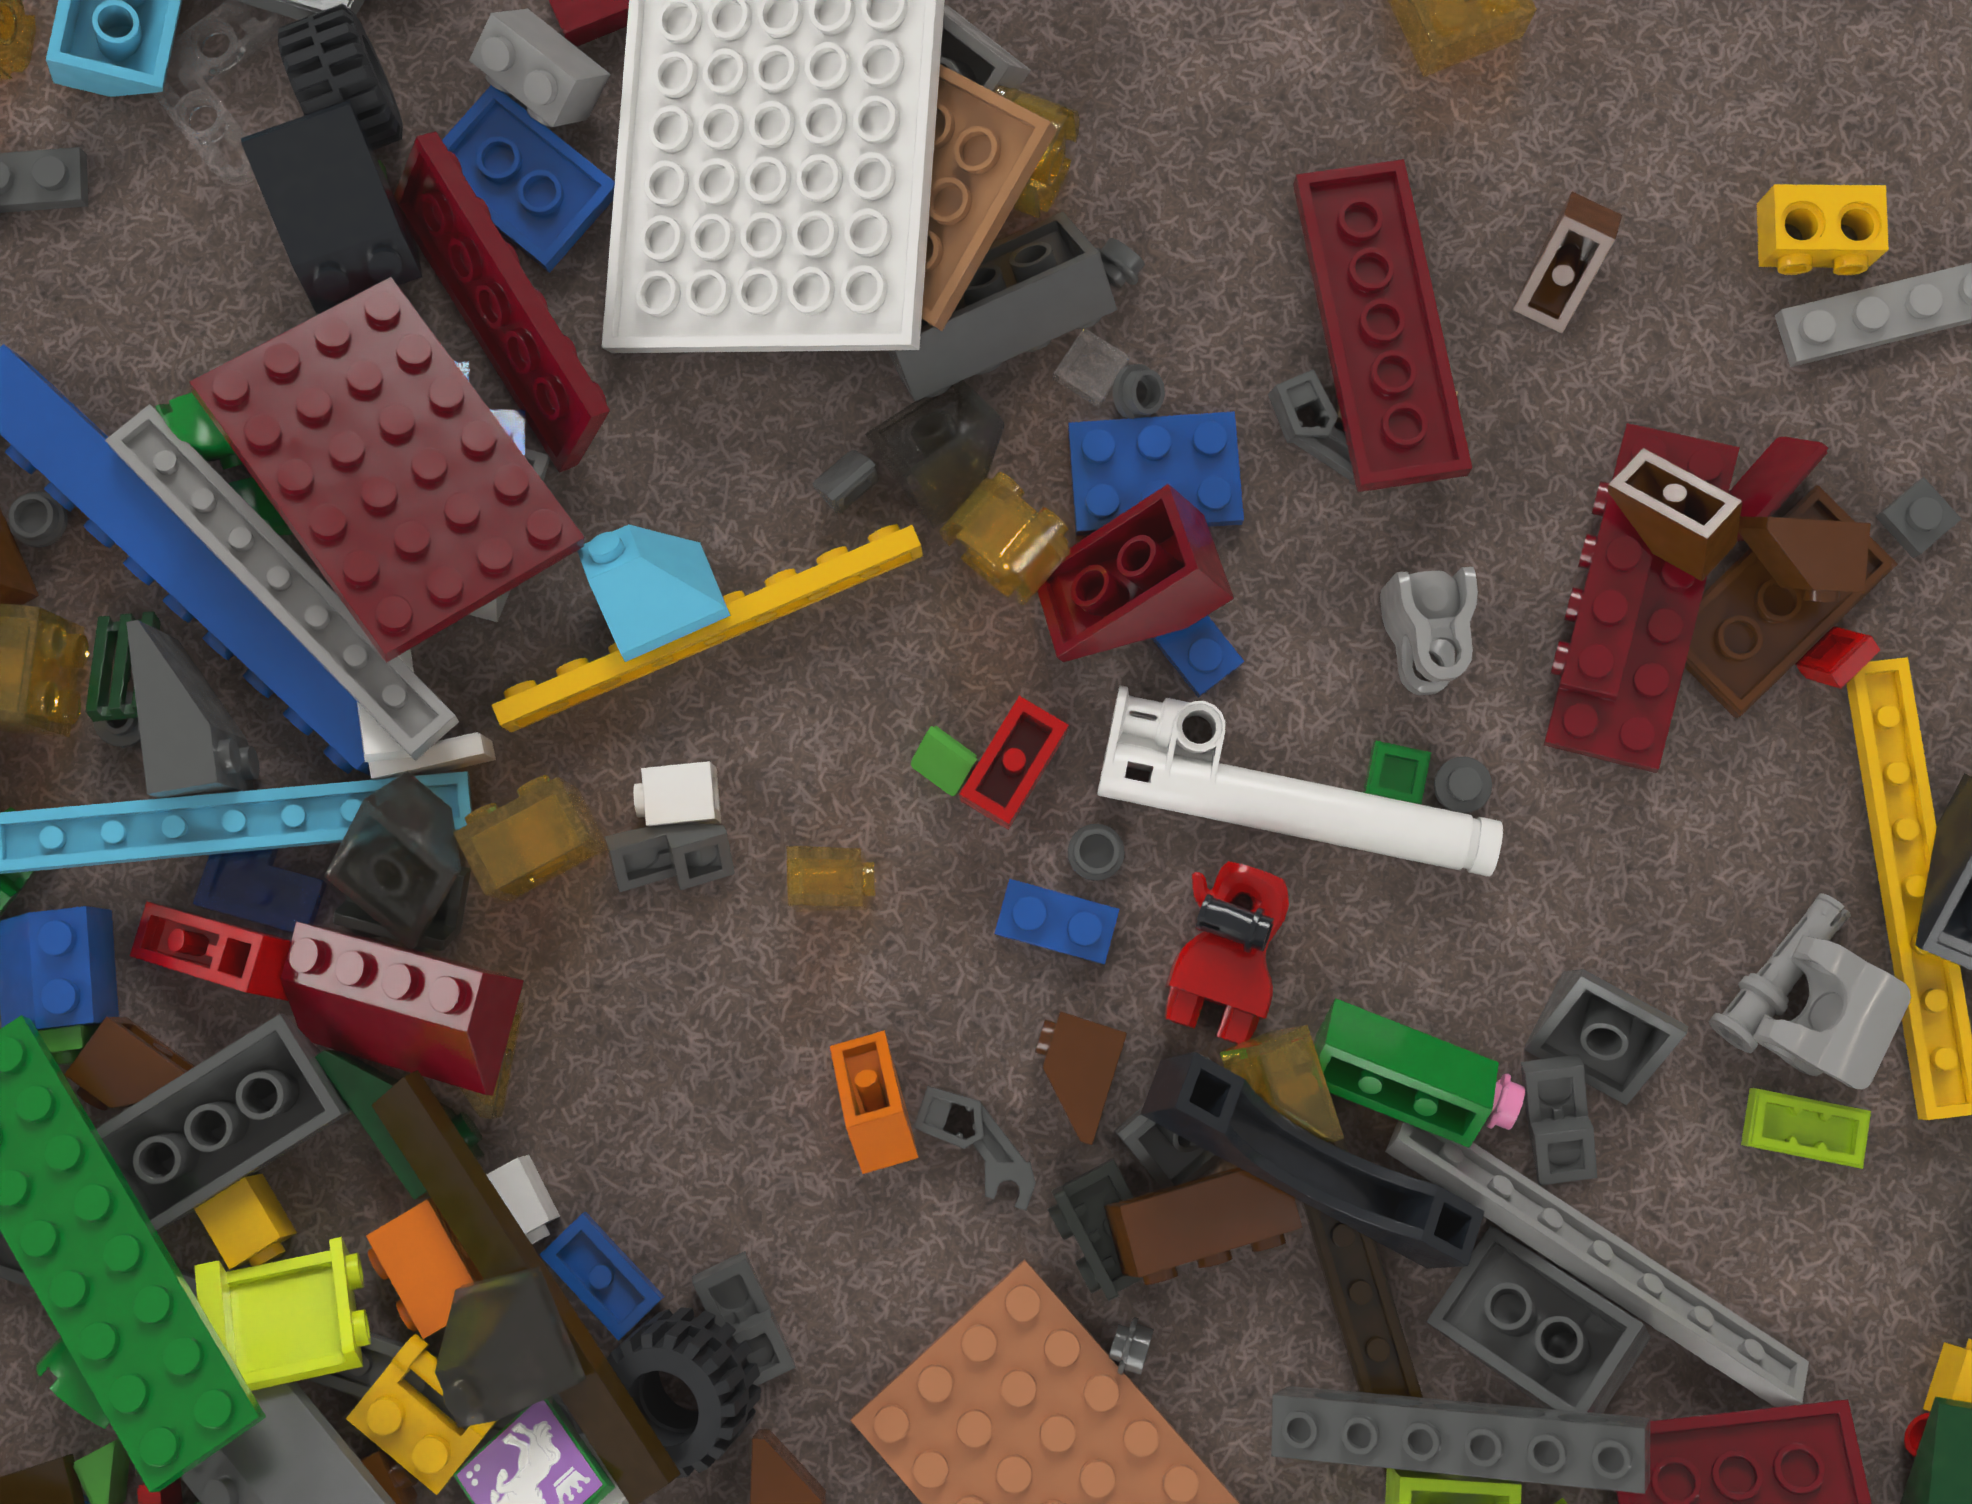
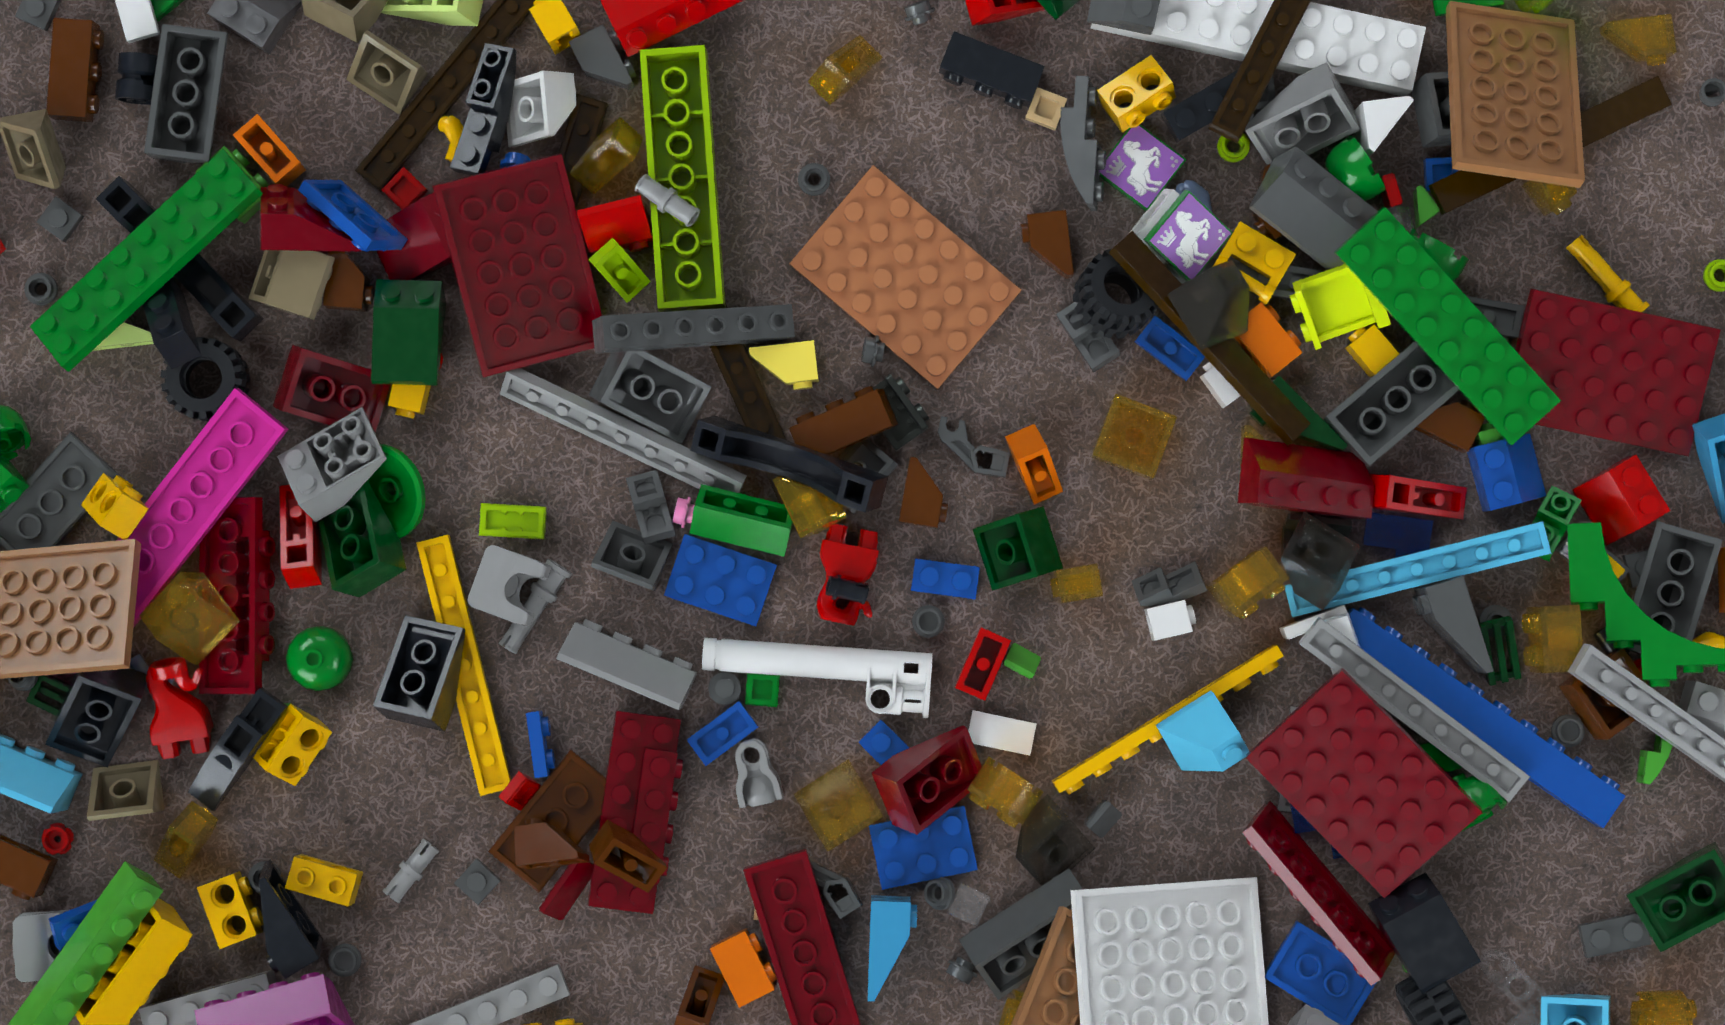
camera: 175 degrees right, 5 degrees up
none -> blue plate [526,710,555,778]
none -> light grey slope [556,619,697,710]
none -> blue plate [664,534,777,627]
none -> blue plate [687,701,759,766]
none -> orange brick [710,928,777,1008]
none -> light yellow slope [749,340,819,390]
none -> clear yellow slope [794,759,883,851]
none -> dark azure slope [868,895,917,1001]
none -> white tile [968,710,1037,756]
none -> dark green slope [973,506,1063,591]
none -> clear yellow brick [1090,394,1177,480]

